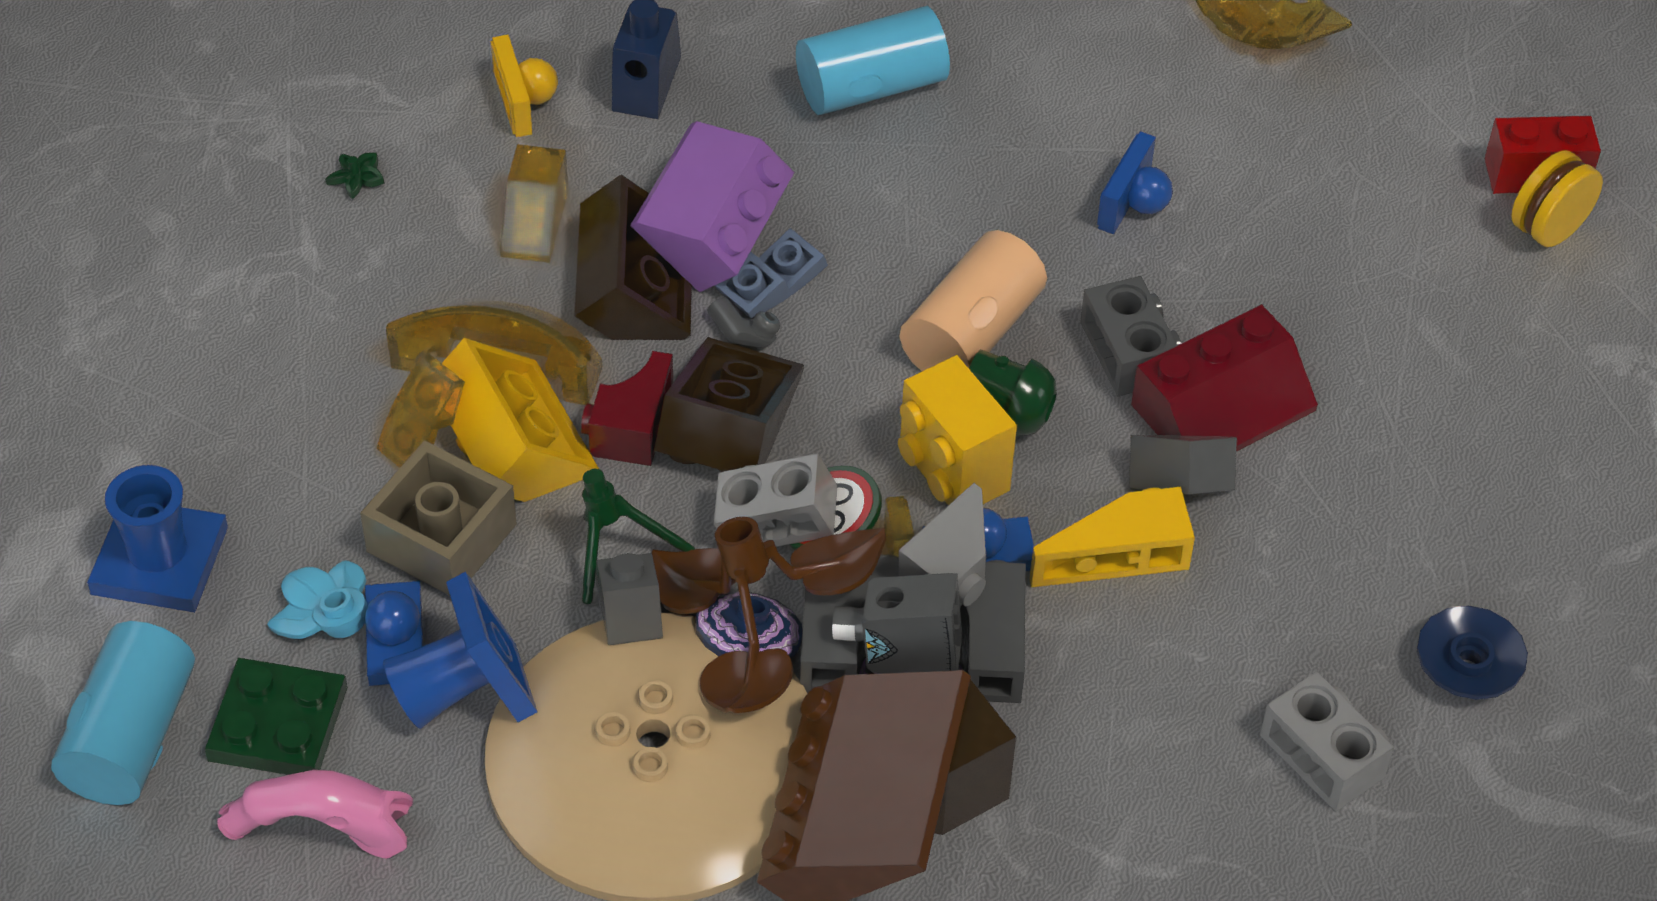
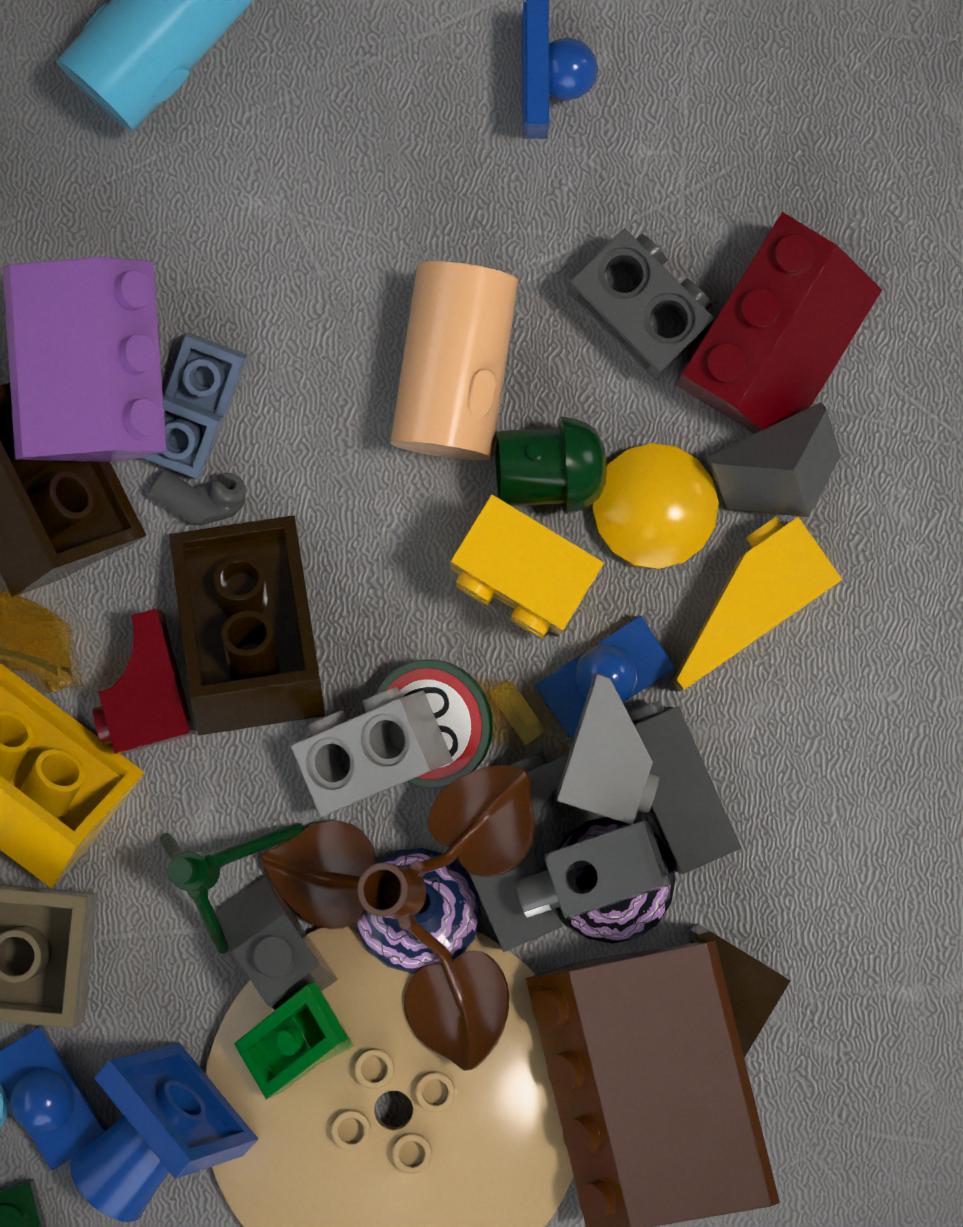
camera: 30 degrees left, 35 degrees up
none -> green slope [234,982,354,1100]
none -> yellow dish [592,443,719,569]

